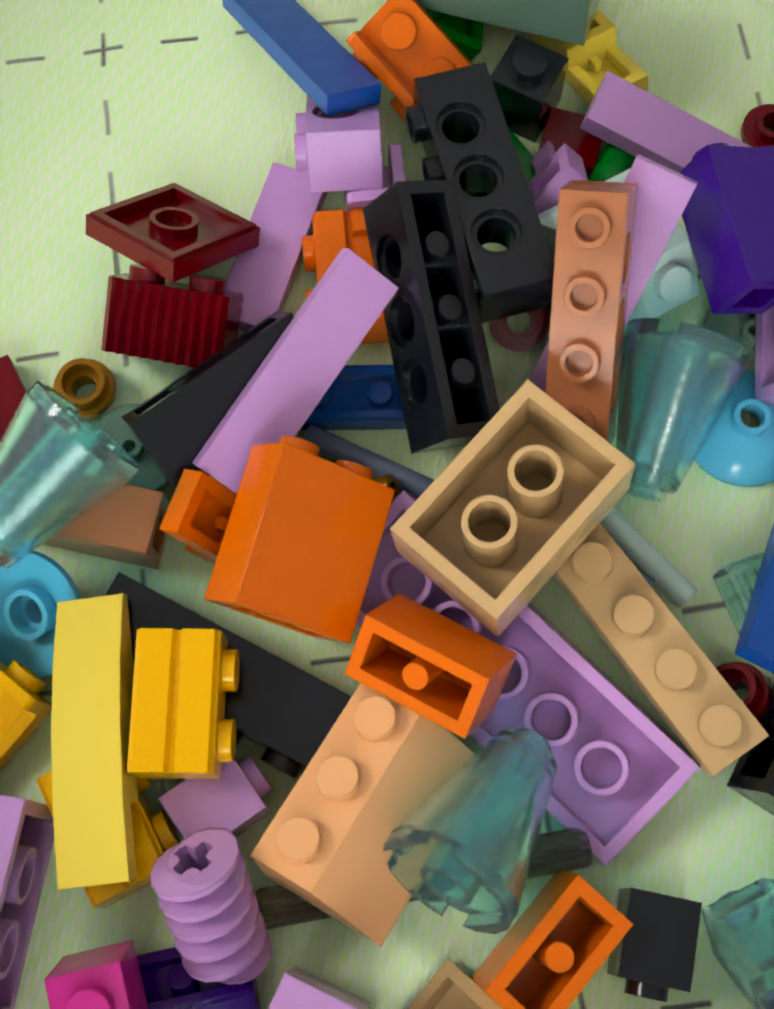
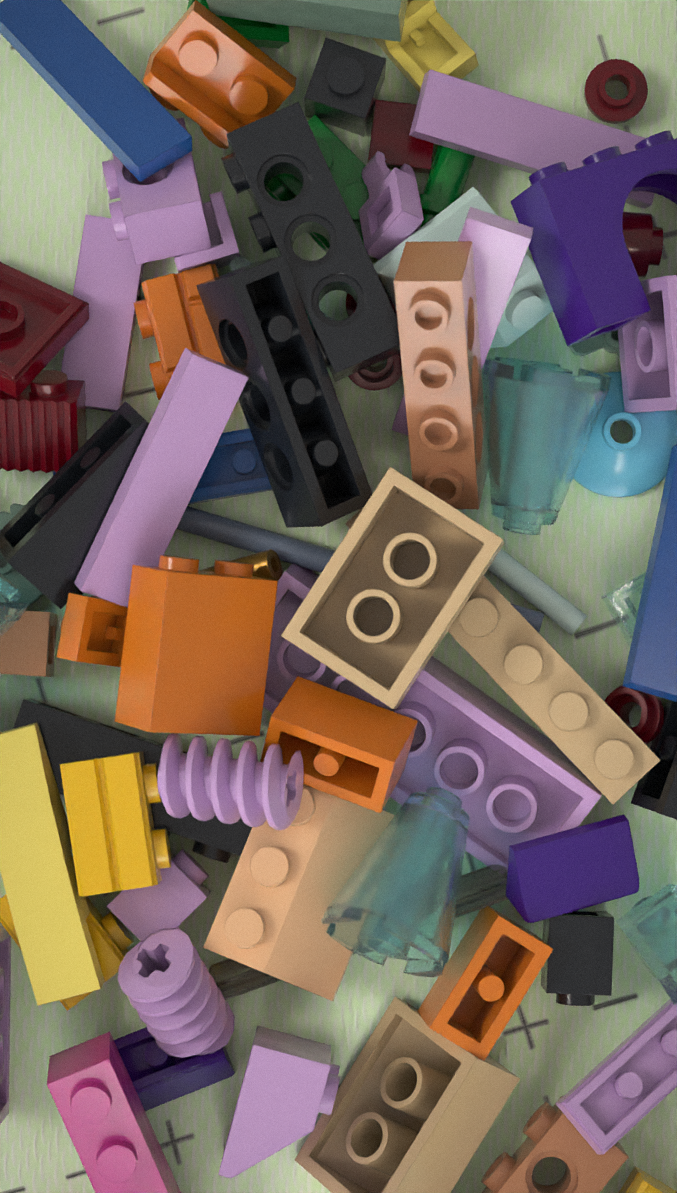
camera: 15 degrees left, 15 degrees up
none -> lavender piece [157,733,304,830]
none -> dark purple slope [506,814,639,923]

